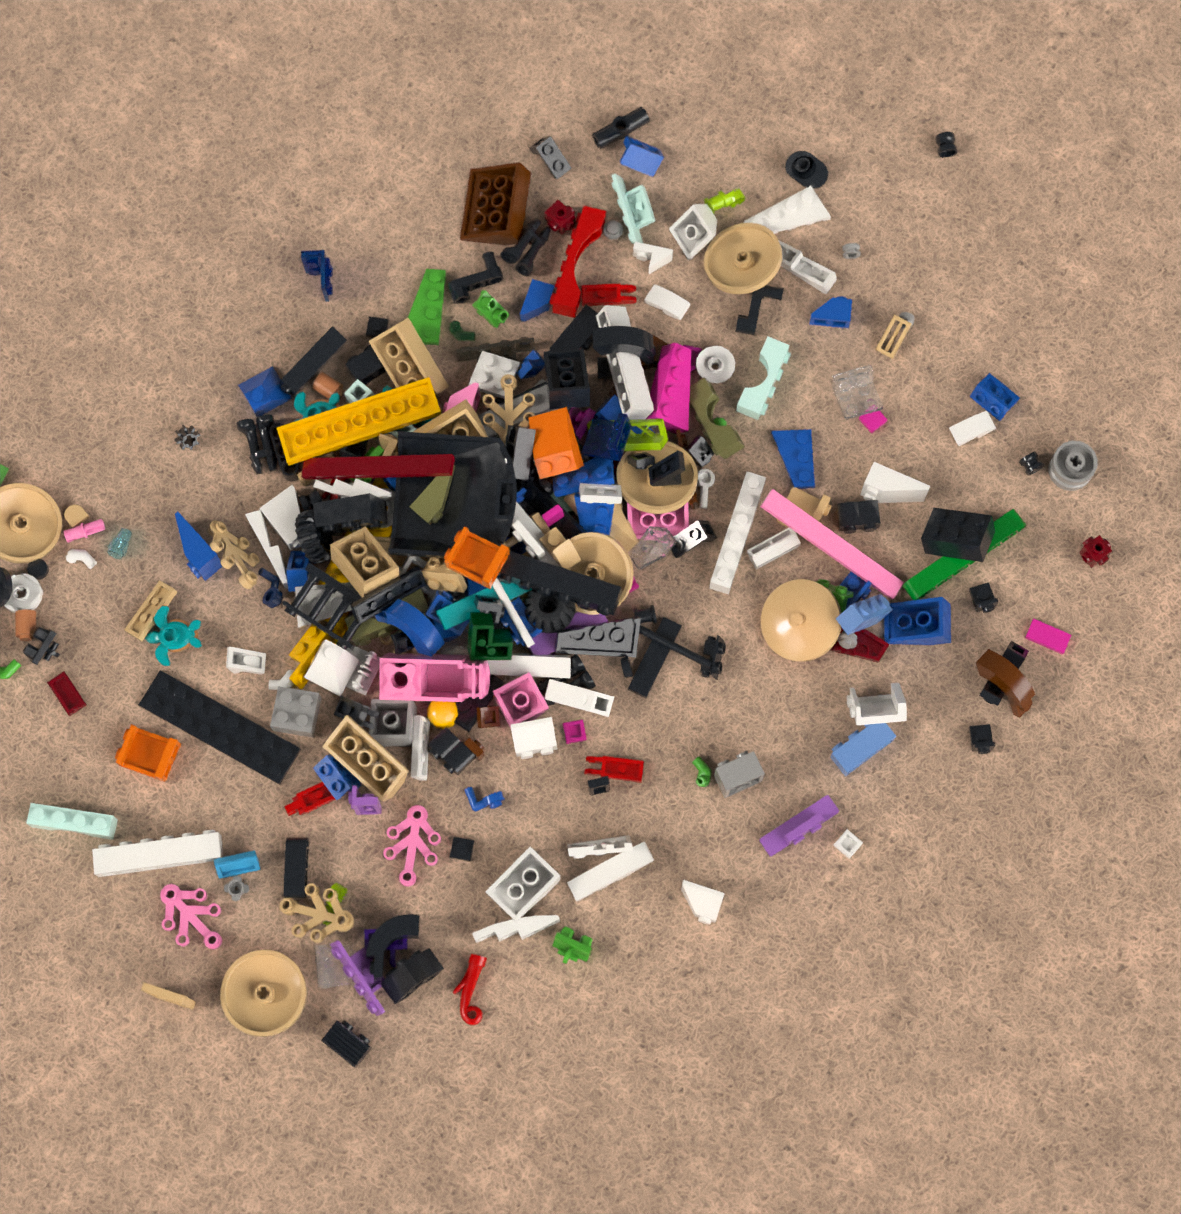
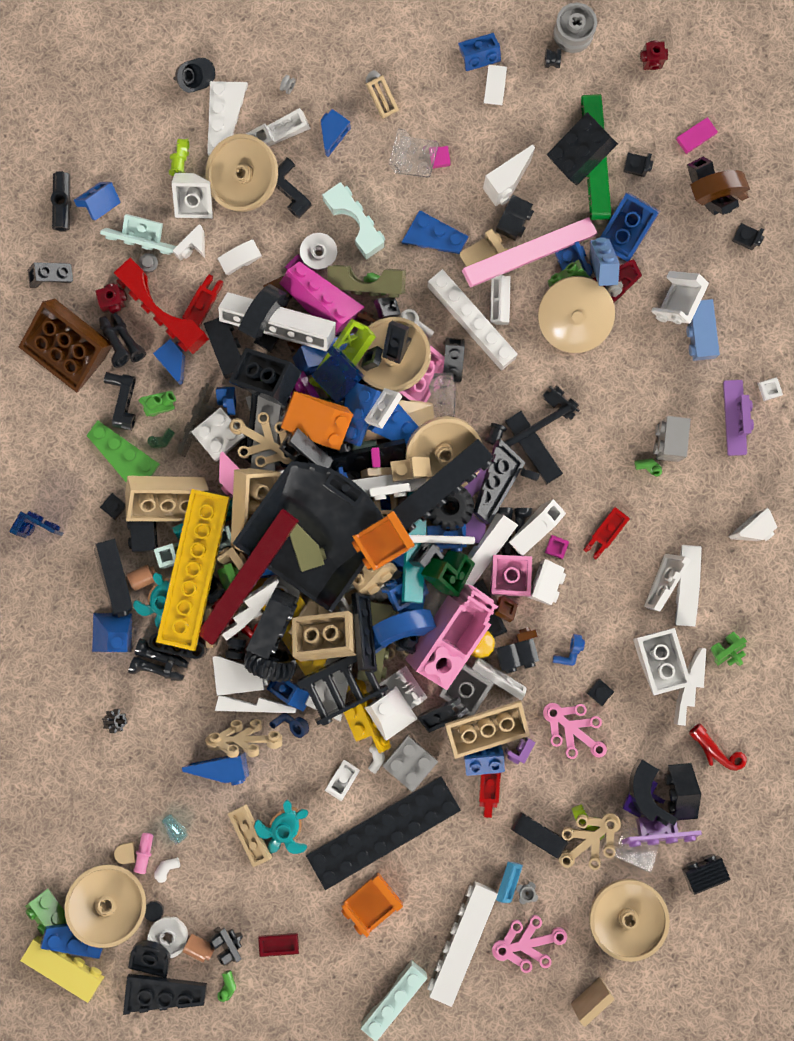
camera: 65 degrees left, 10 degrees up
black tile [588,776,610,796] -> none

